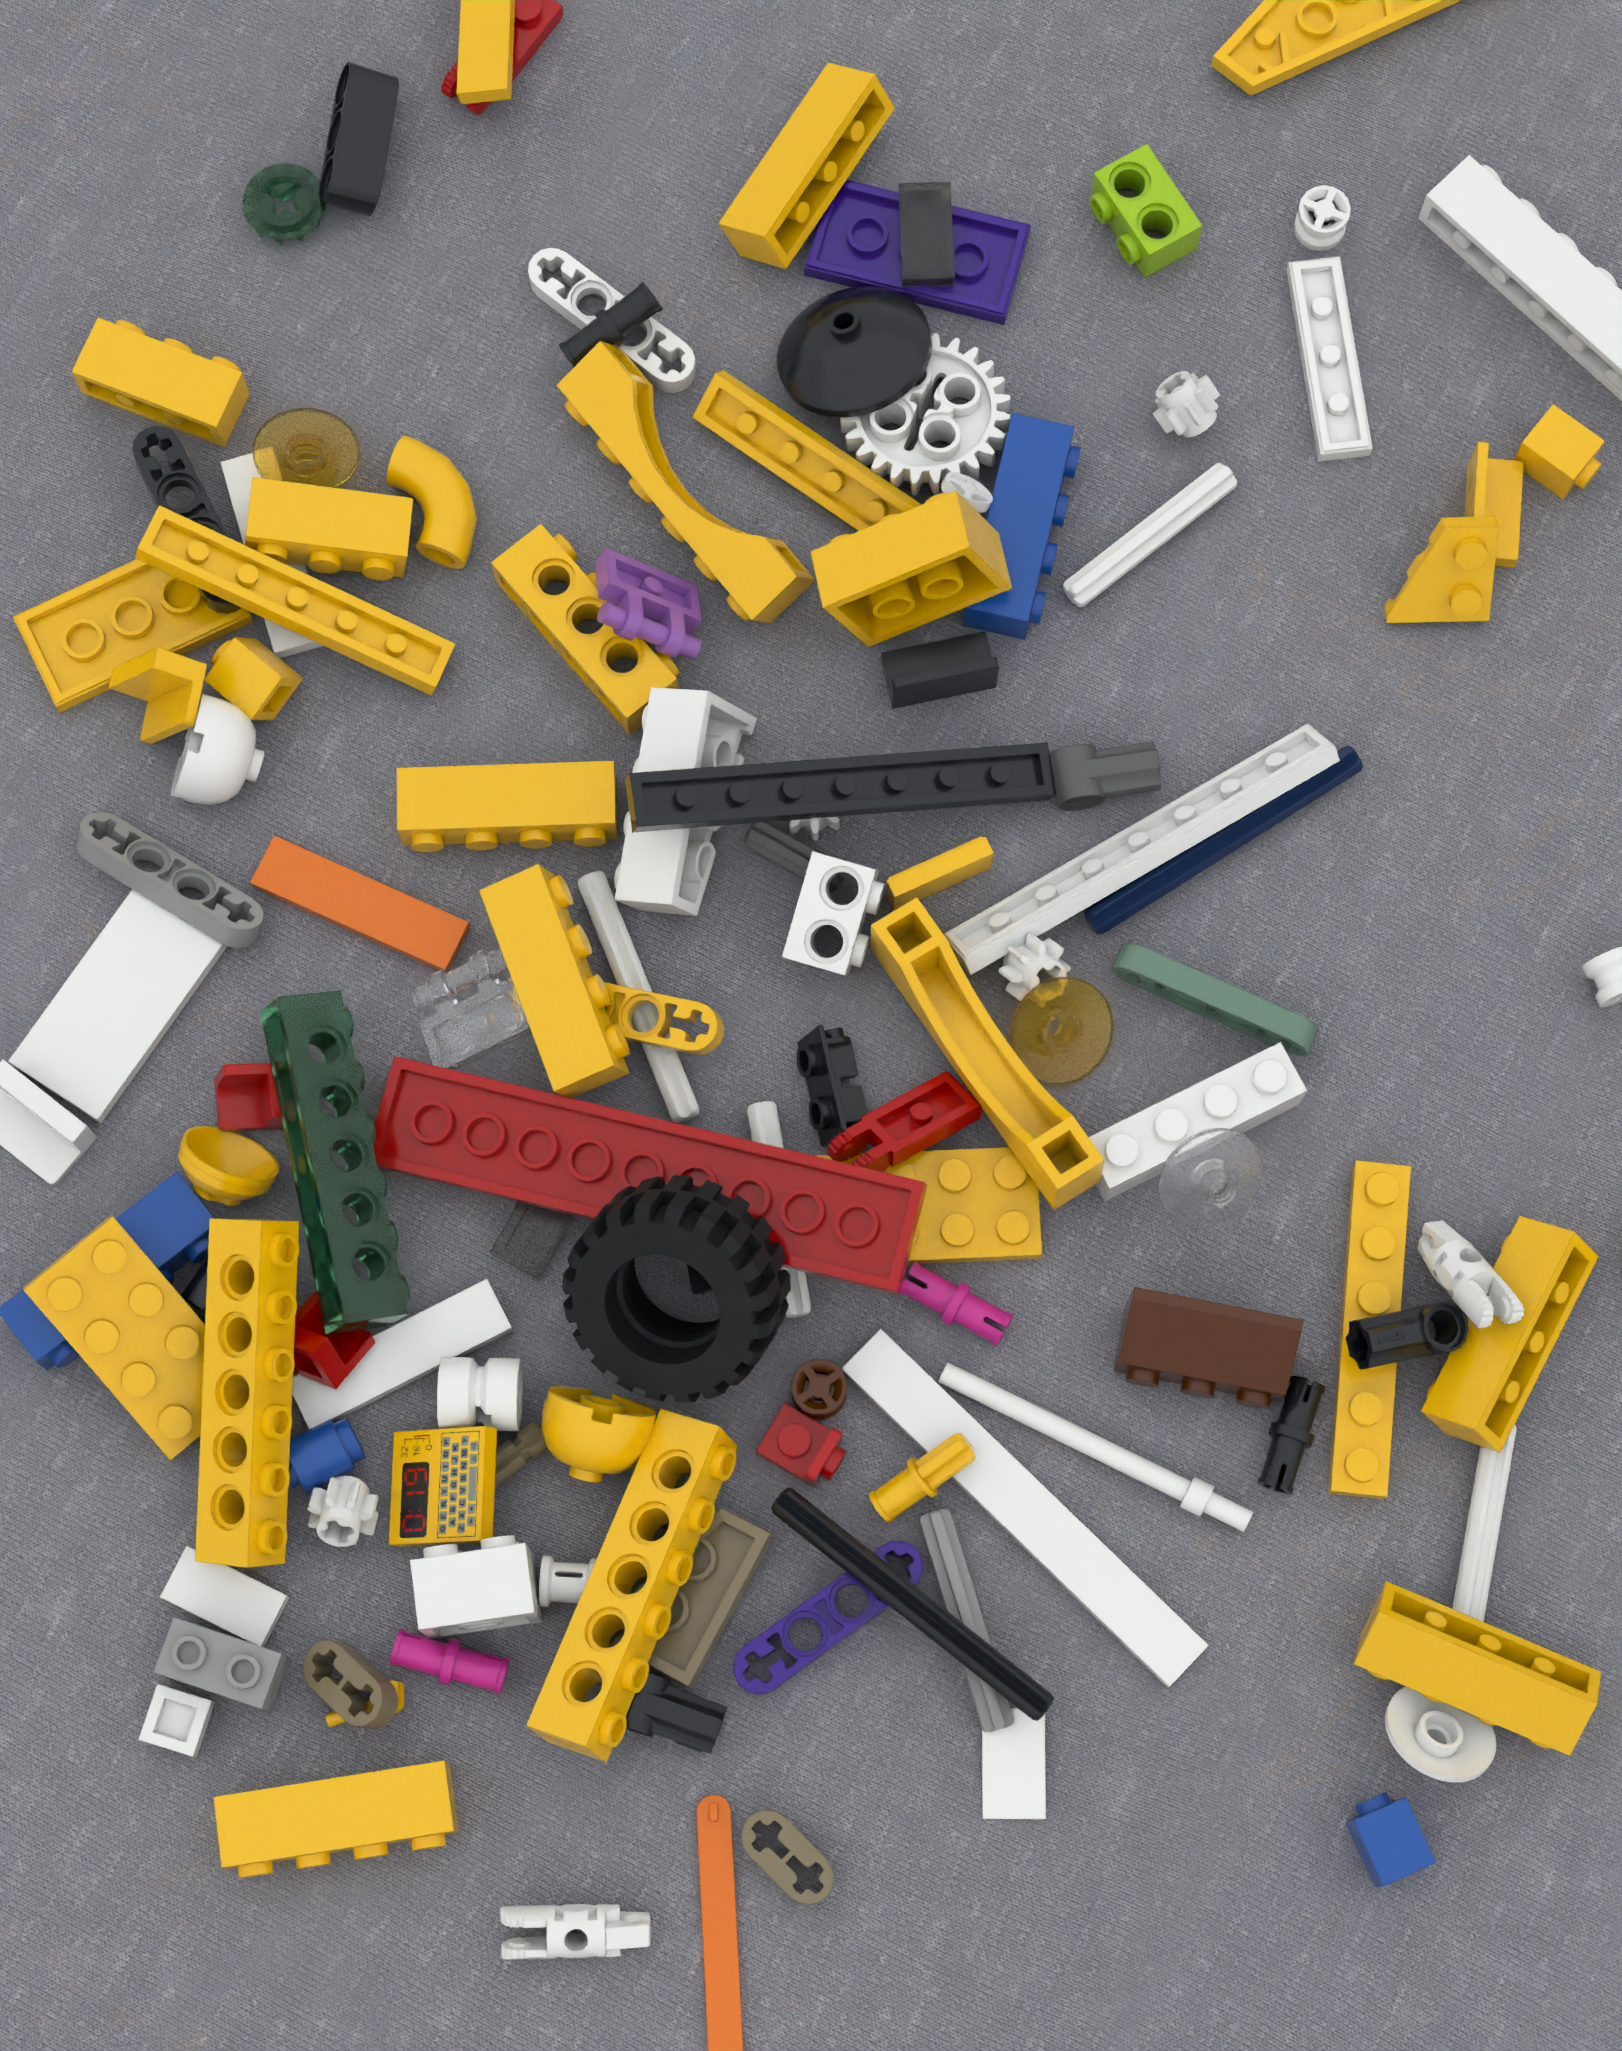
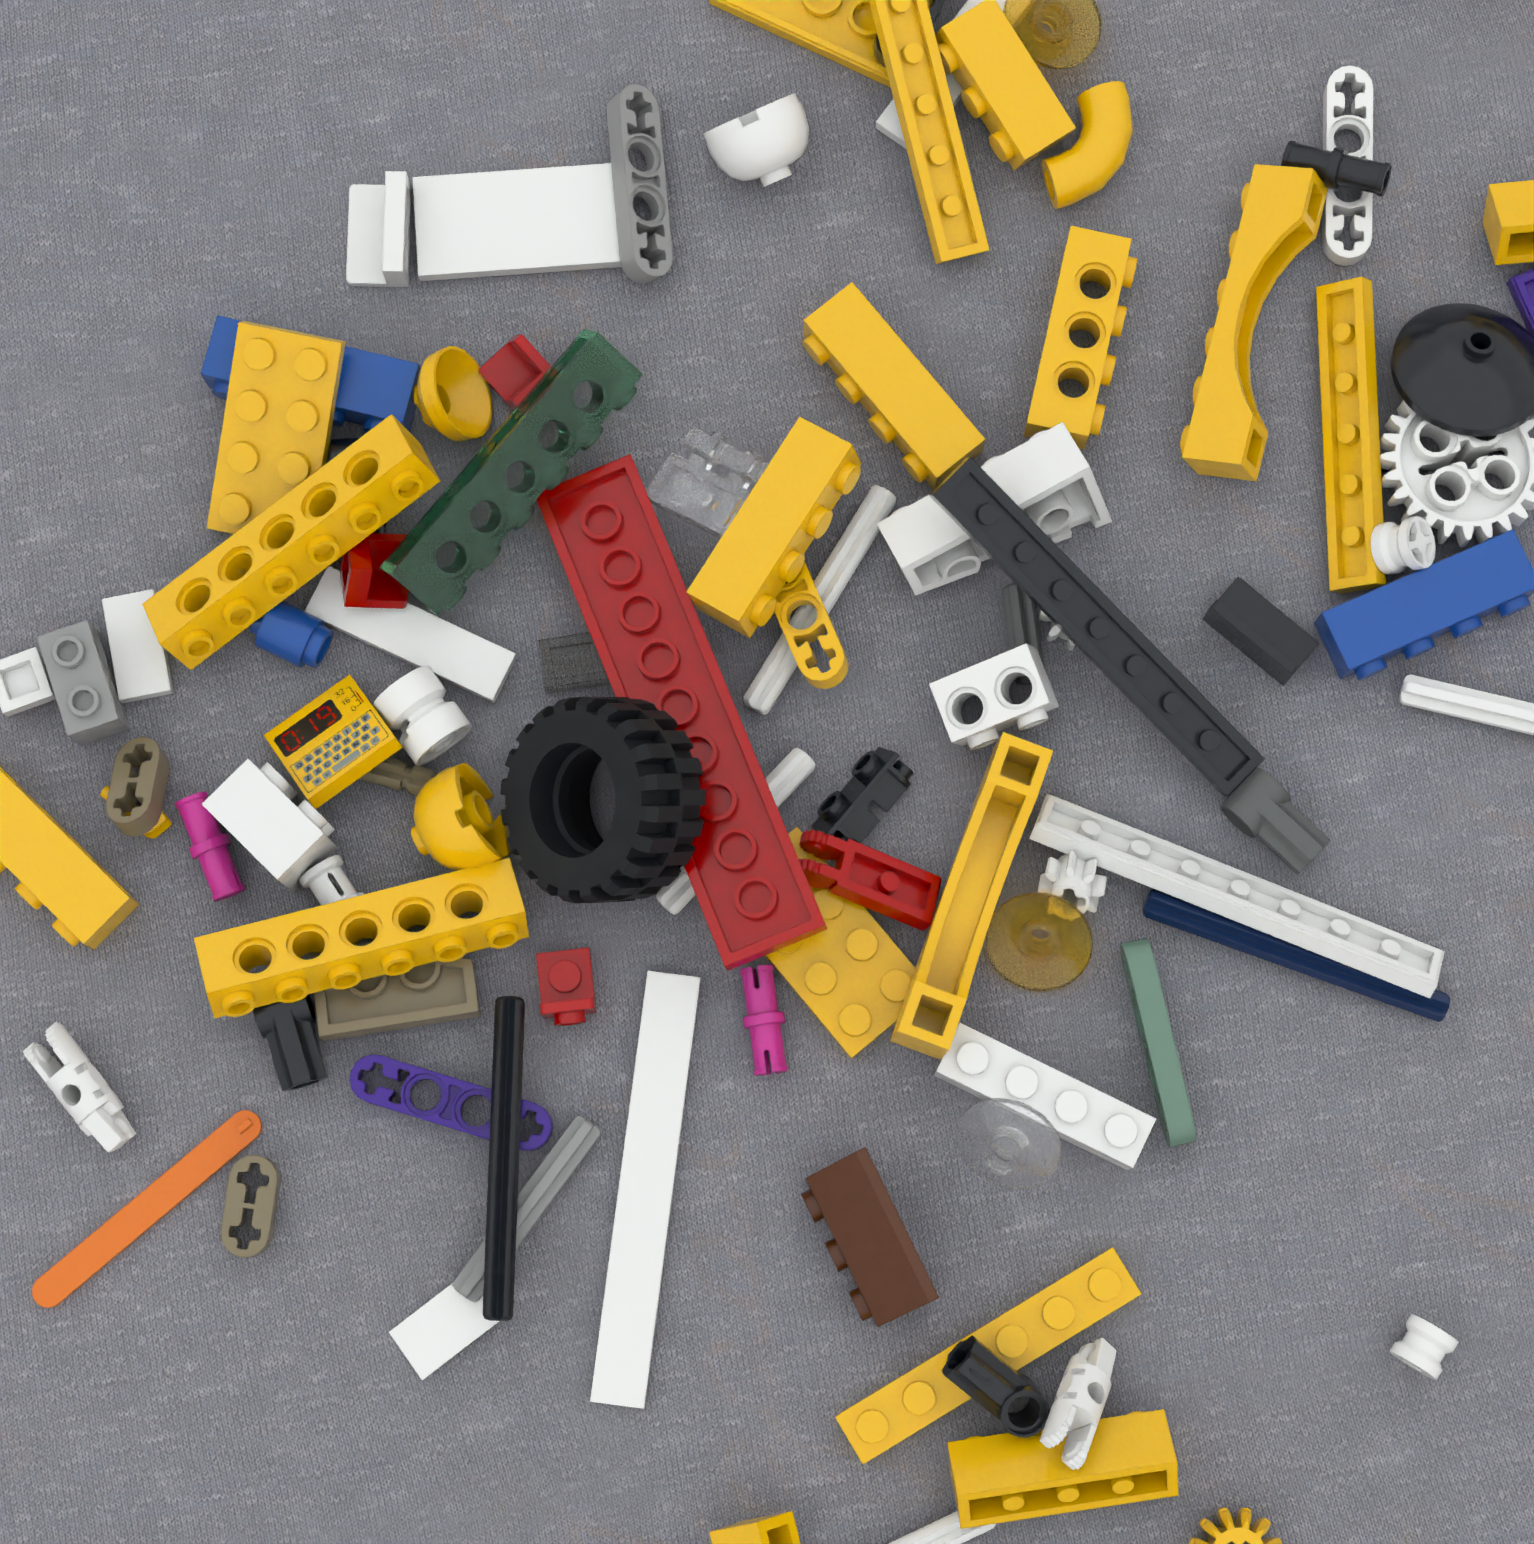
camera: 55 degrees right, 5 degrees up
yellow panel [109,647,207,744] -> none
yellow brick [204,637,303,720] -> none
orange tile [250,835,470,975] -> none
white gear [307,1476,379,1547] -> none
medium lavender plate [595,548,702,660] -> none
reddish brown wheel [791,1359,847,1420] -> none
yellow brick [811,490,1012,647] -> none
yellow axle [869,1433,976,1523] -> none
yellow tile [886,836,994,911] -> none
white bar [938,1362,1253,1532] -> none
black pin [1257,1376,1325,1495] -> none

